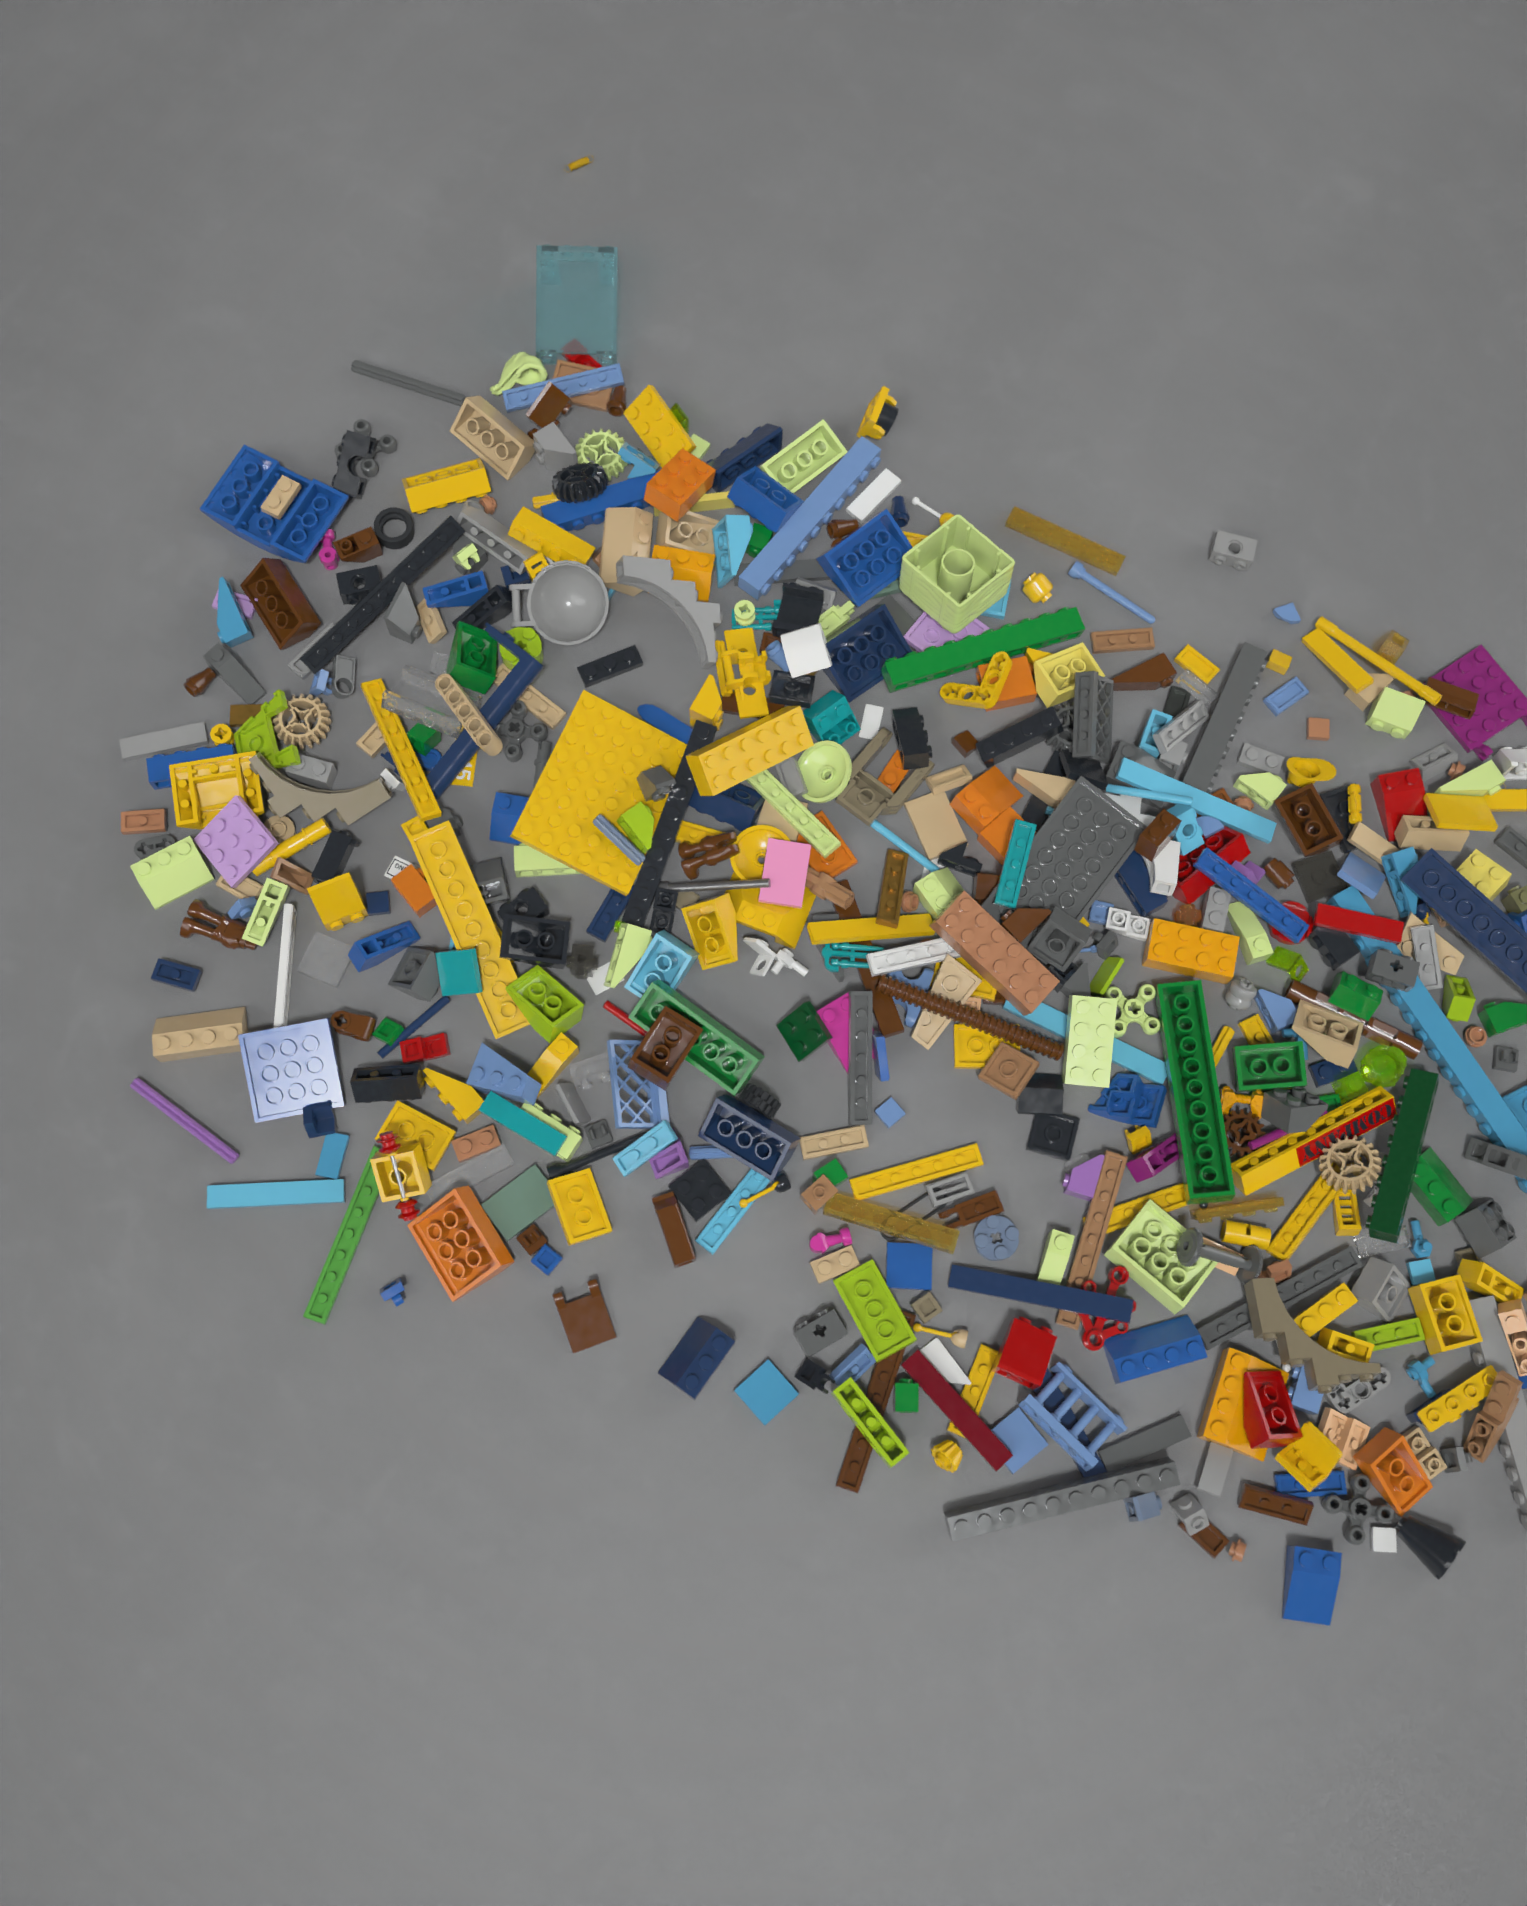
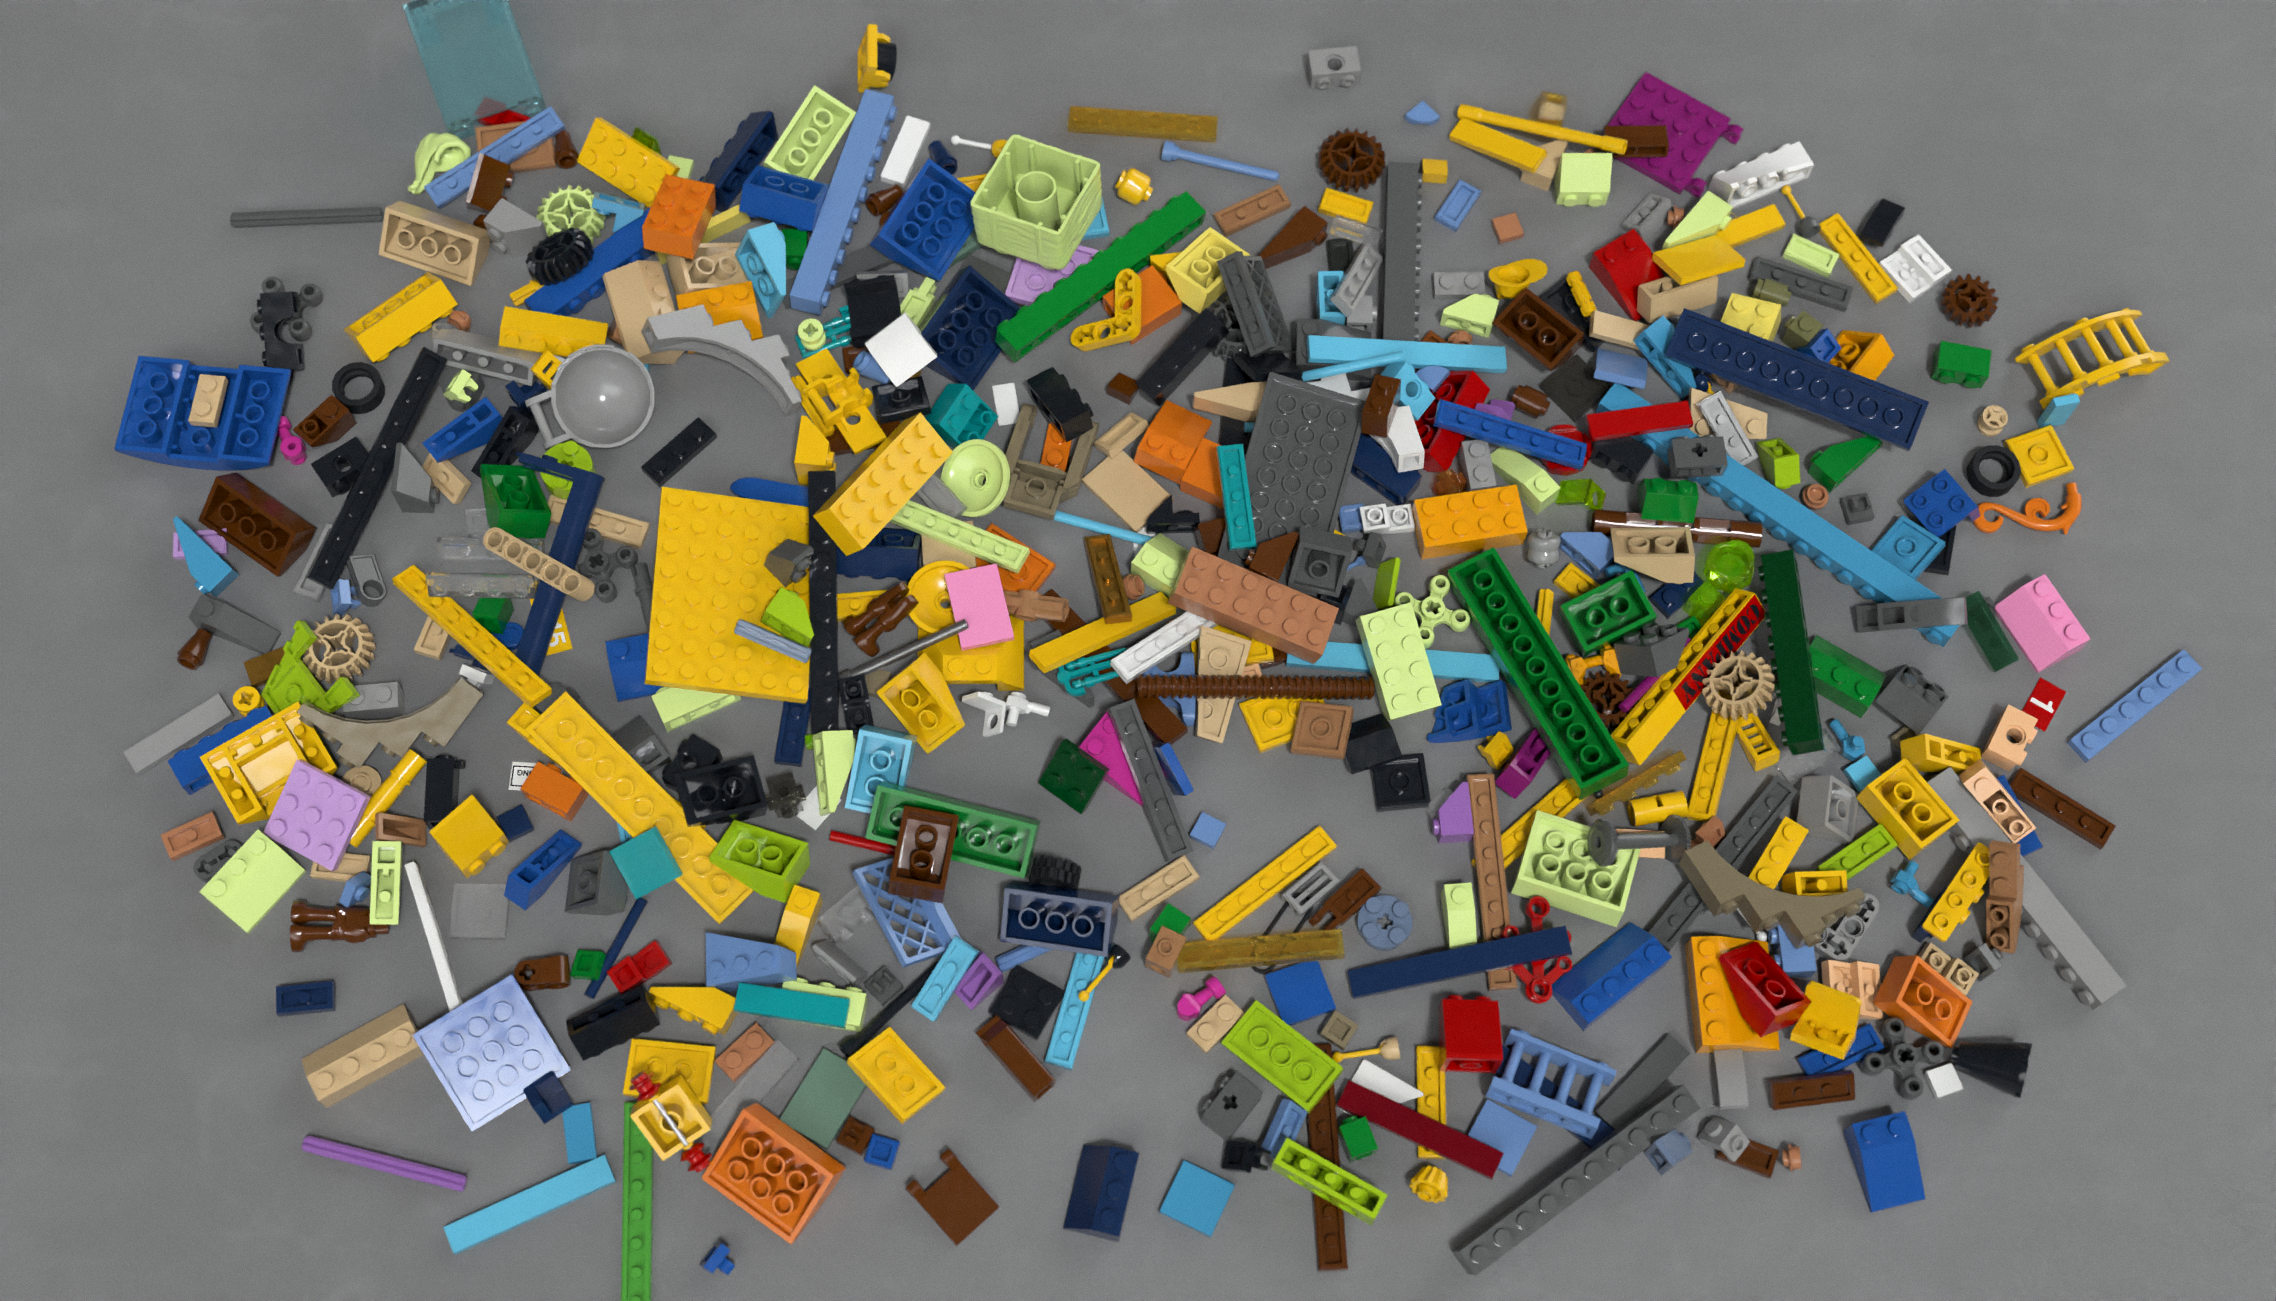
camera: 20 degrees left, 5 degrees down
none -> reddish brown gear [1318,128,1385,193]
none -> olive brick [1752,278,1792,306]

